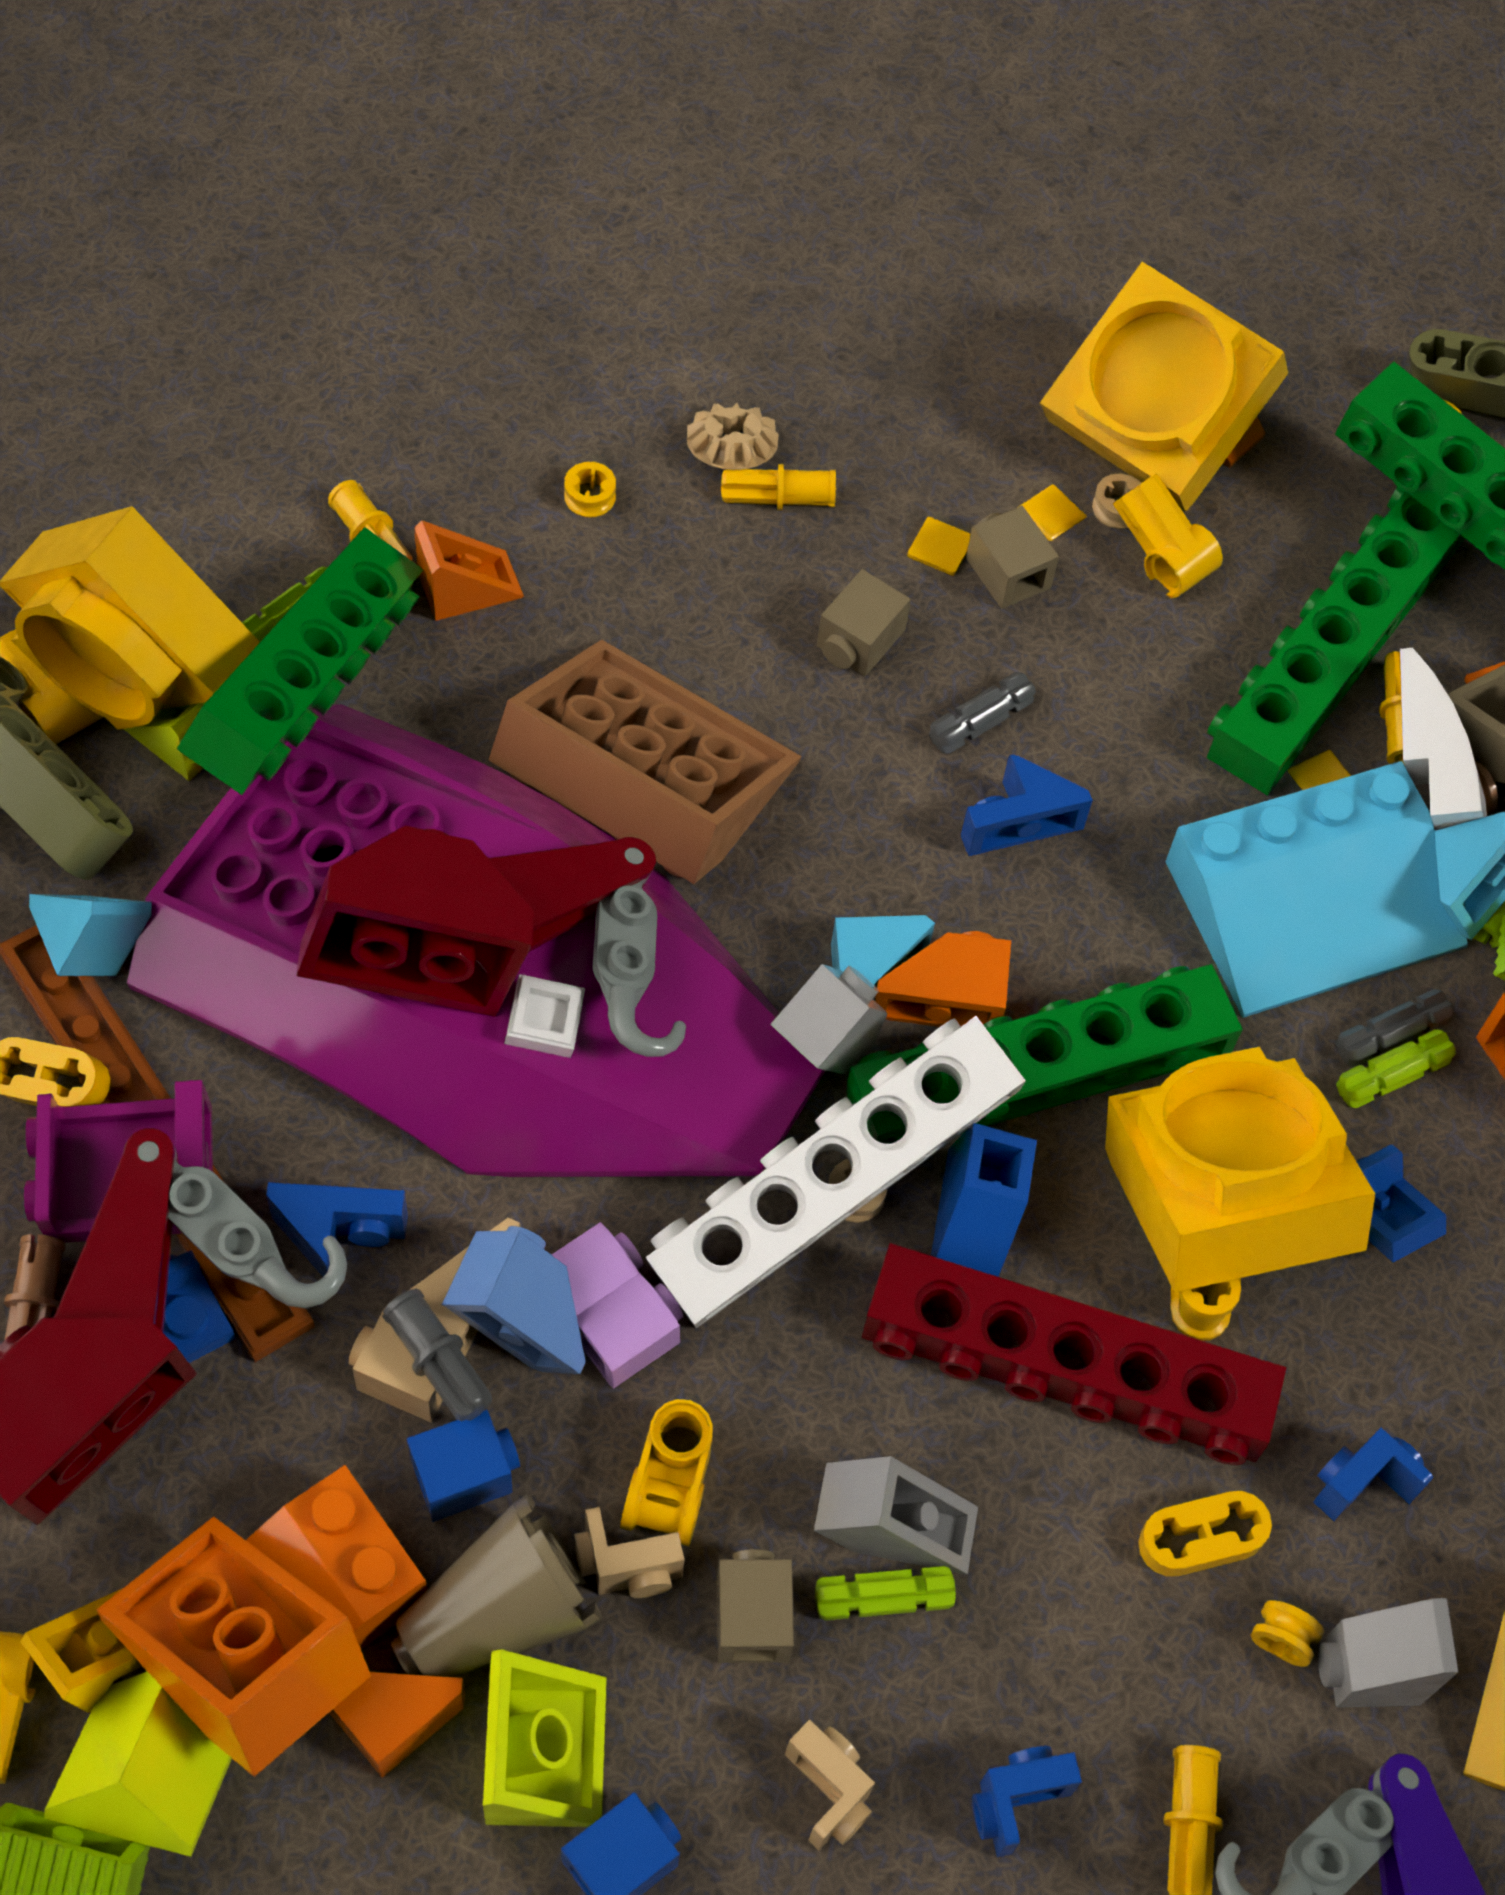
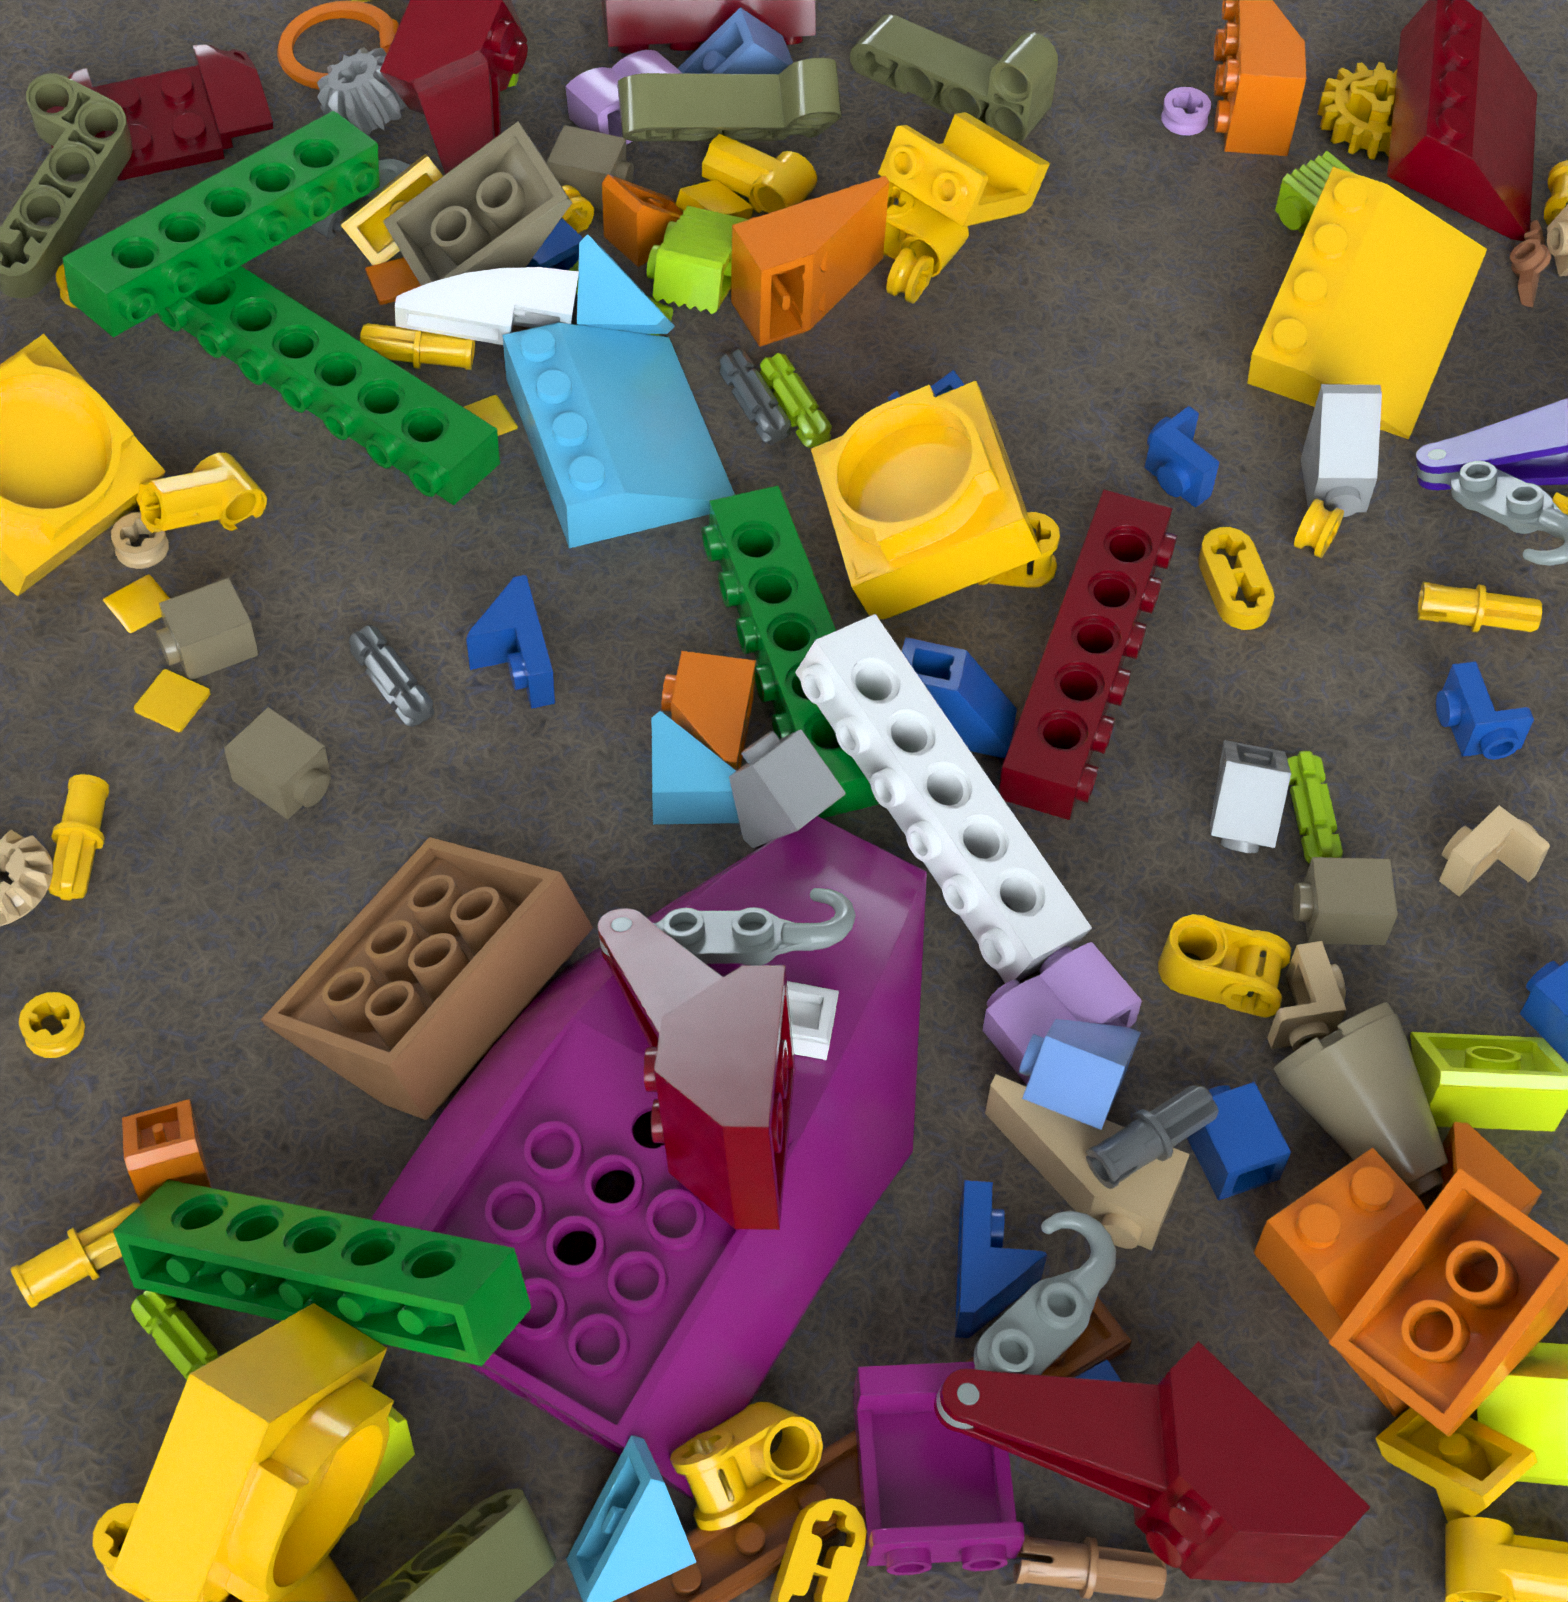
camera: 85 degrees left, 5 degrees down
none -> yellow piece [670,1402,823,1531]

